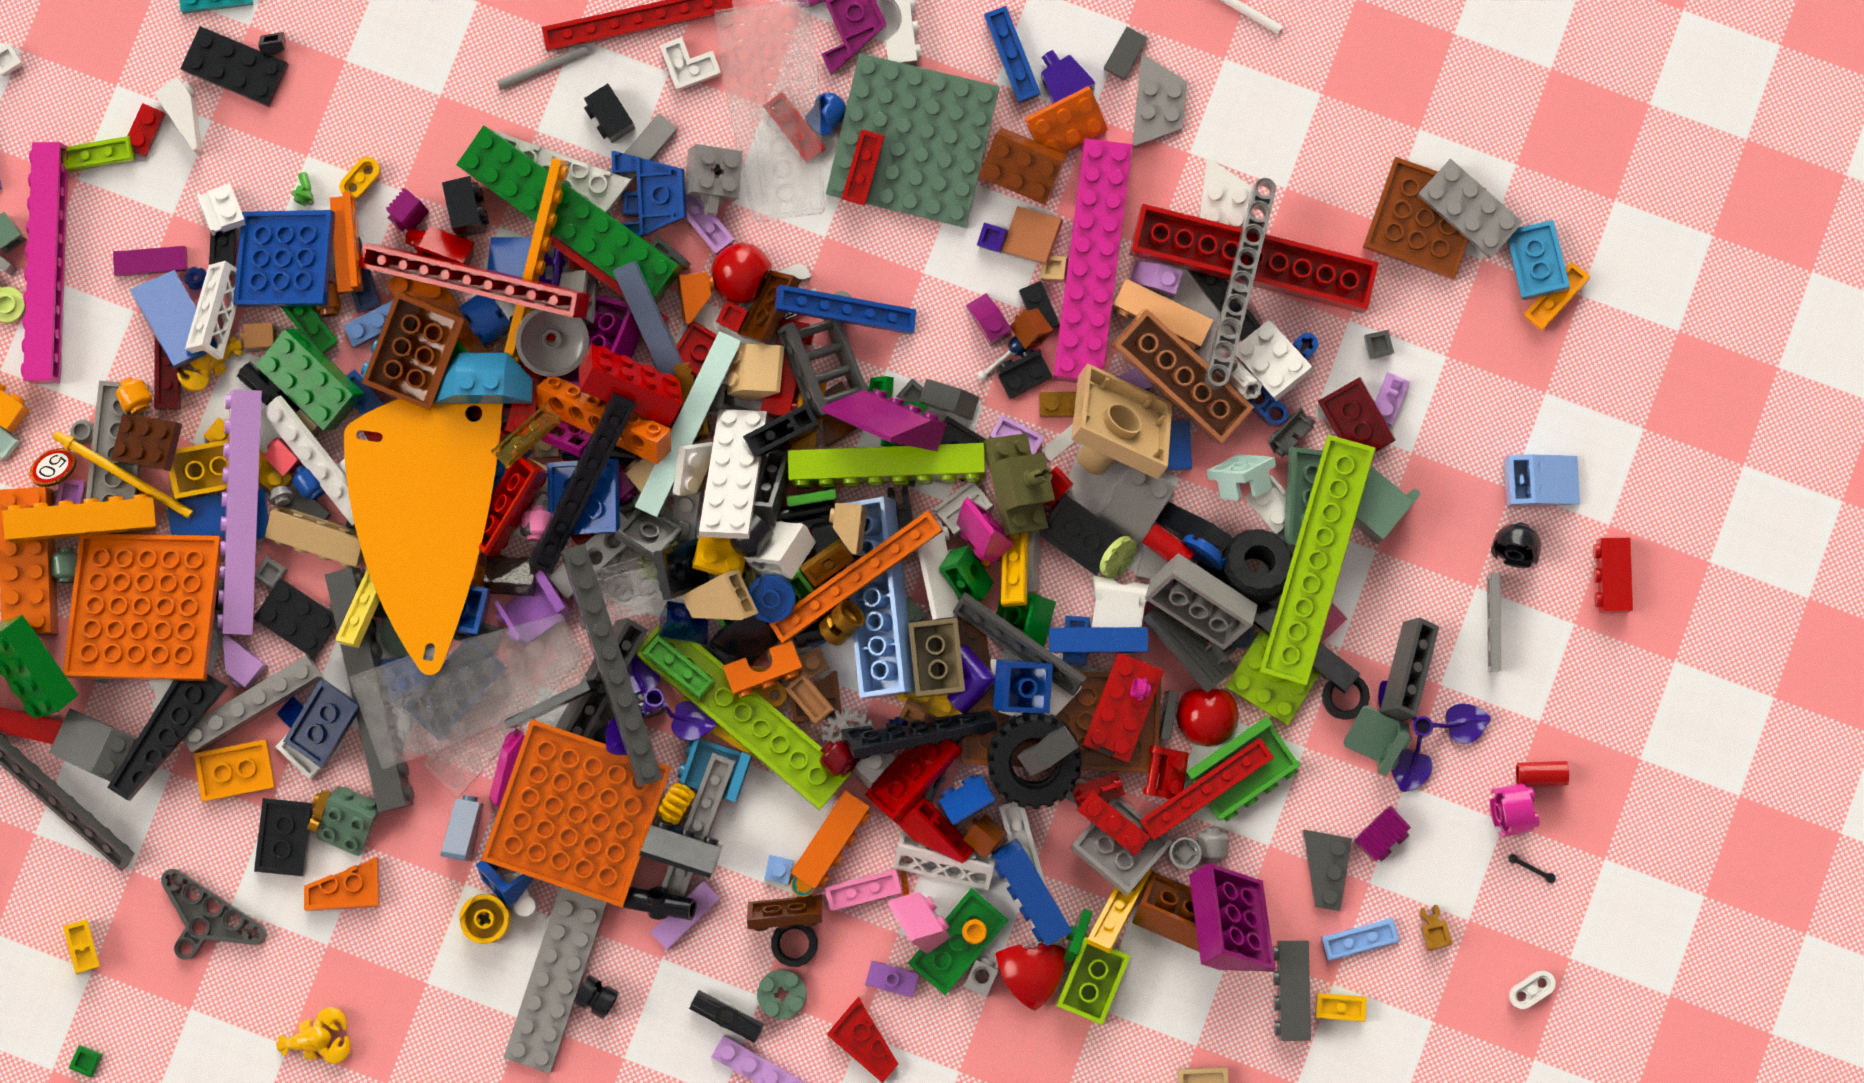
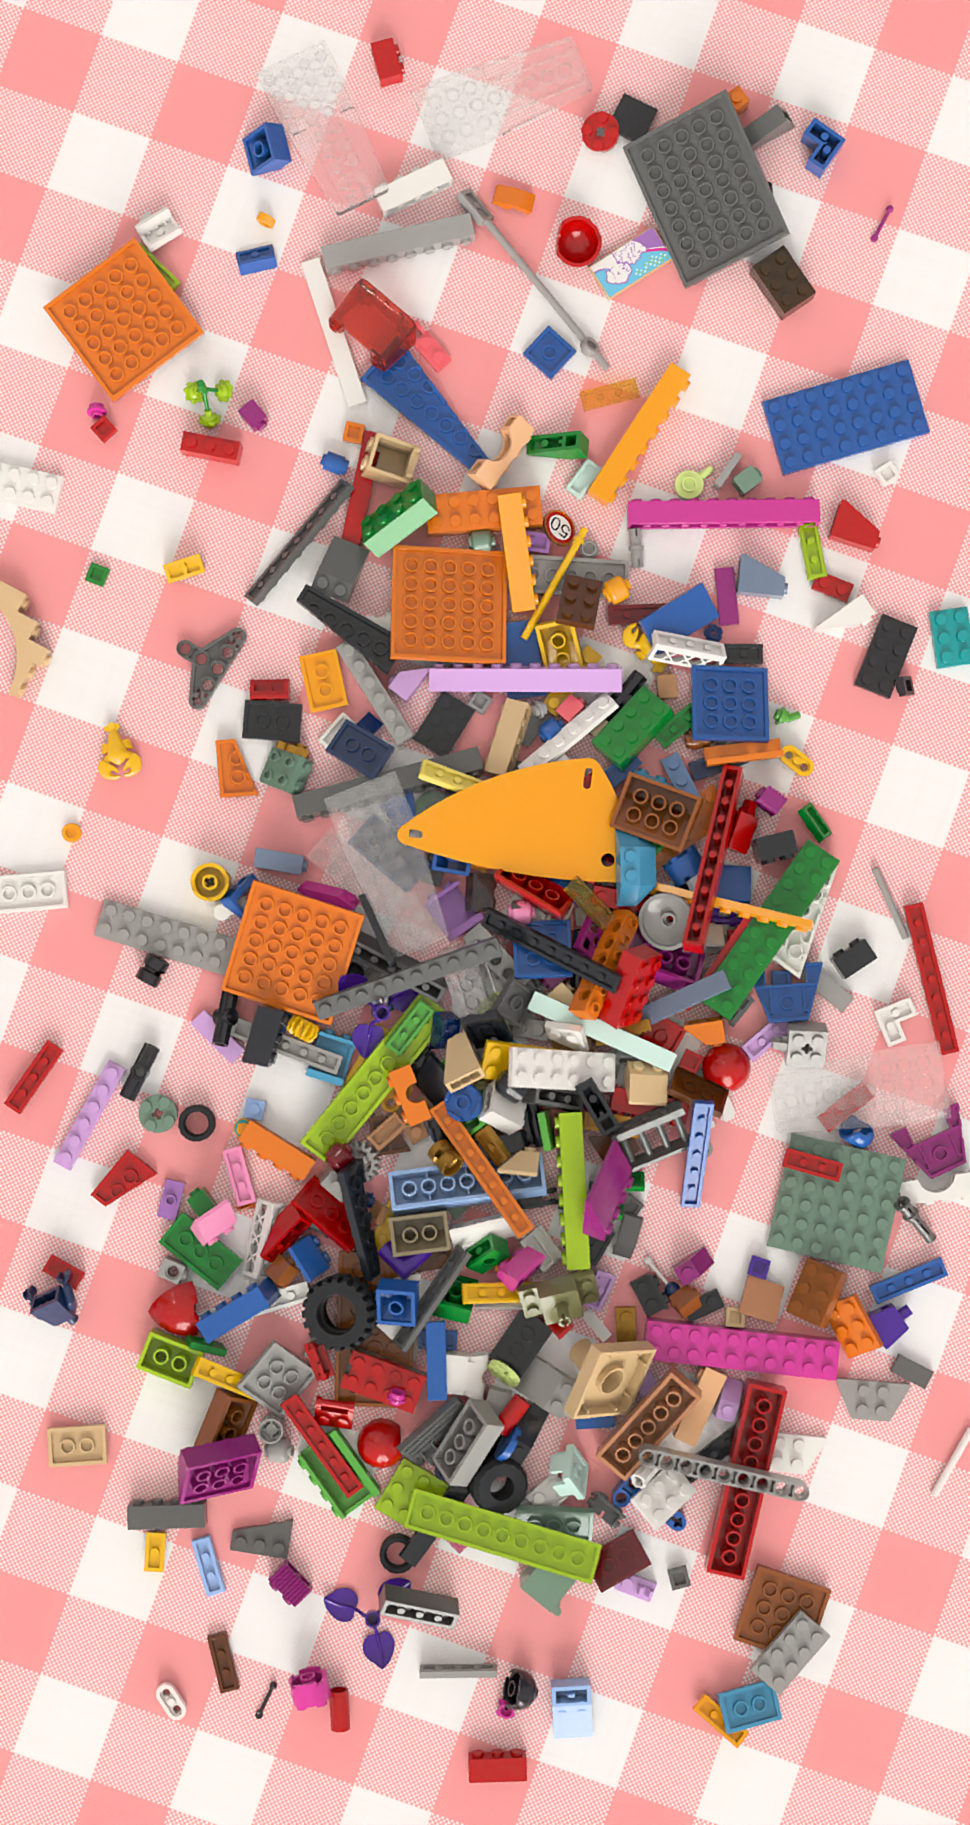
camera: 80 degrees right, 5 degrees up
white plate [197,184,246,236] -> none
reddish brown plate [747,895,822,931] -> none
light orange tile [962,919,987,944] -> none
dark grey slope [1017,726,1079,776] -> none
red plate [1077,791,1151,856] -> none
dark grey tile [1159,690,1179,741] -> none
sand green bracket [1343,706,1411,776] -> none
pearl gold plate [1420,905,1453,952] -> none
none -> green brick [187,1187,217,1217]
none -> reddish brown tile [207,1631,240,1694]
none -> red hinge [250,679,290,701]
none -> dark pink plate [496,1698,515,1719]
none -> light grey pin [628,528,644,568]
none -> sand blue slope [736,554,788,599]
none -> green plate [797,802,832,843]
none -> red slope [828,499,881,553]
none -> dark grey pin [894,1196,936,1243]

